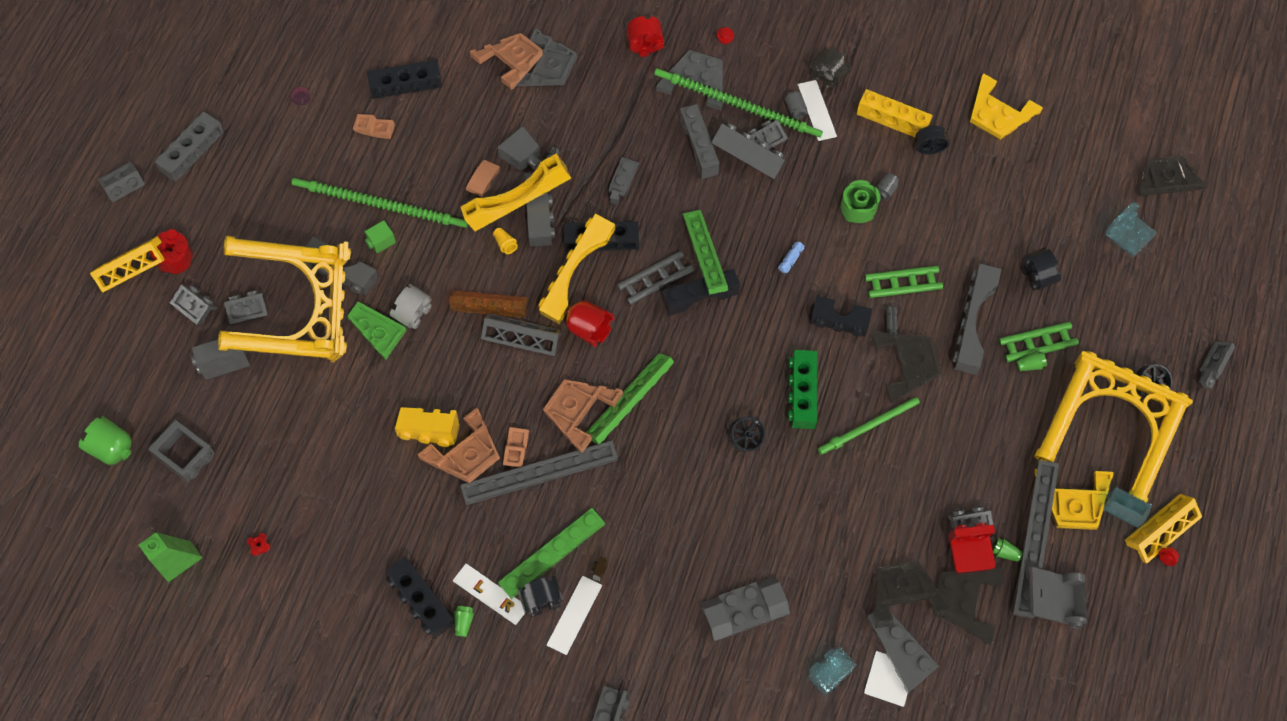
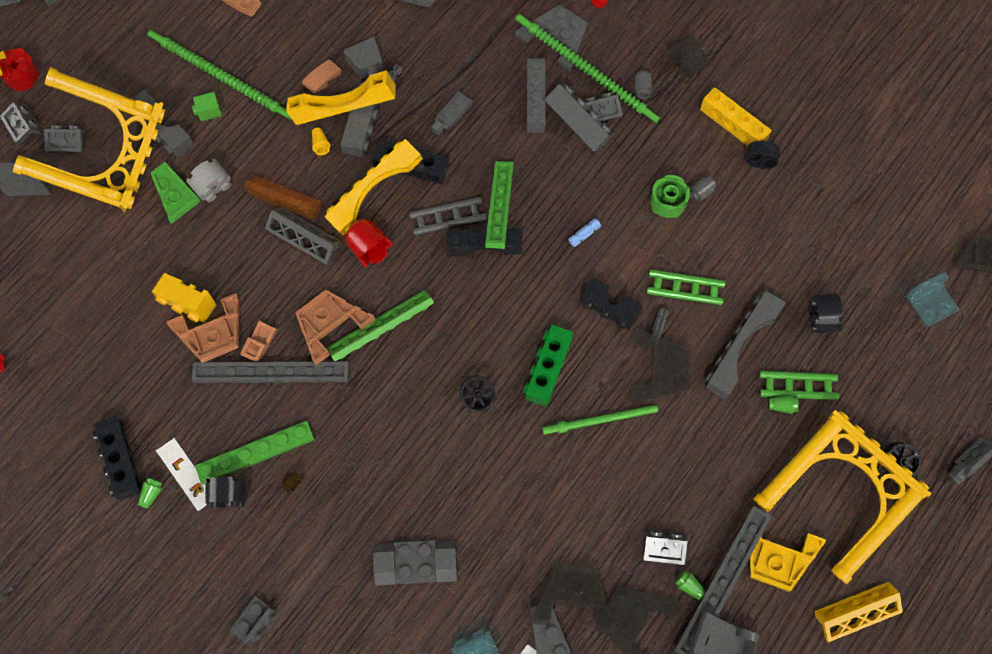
camera: 20 degrees right, 5 degrees up
white sticker [547,576,602,655] -> none
white sticker [798,80,837,141] -> none
red bracket [948,522,995,573] -> none
yellow wing [970,74,1043,140] -> none
clear light blue brick [1103,487,1152,528] -> none
red plate [1159,547,1179,566] -> none

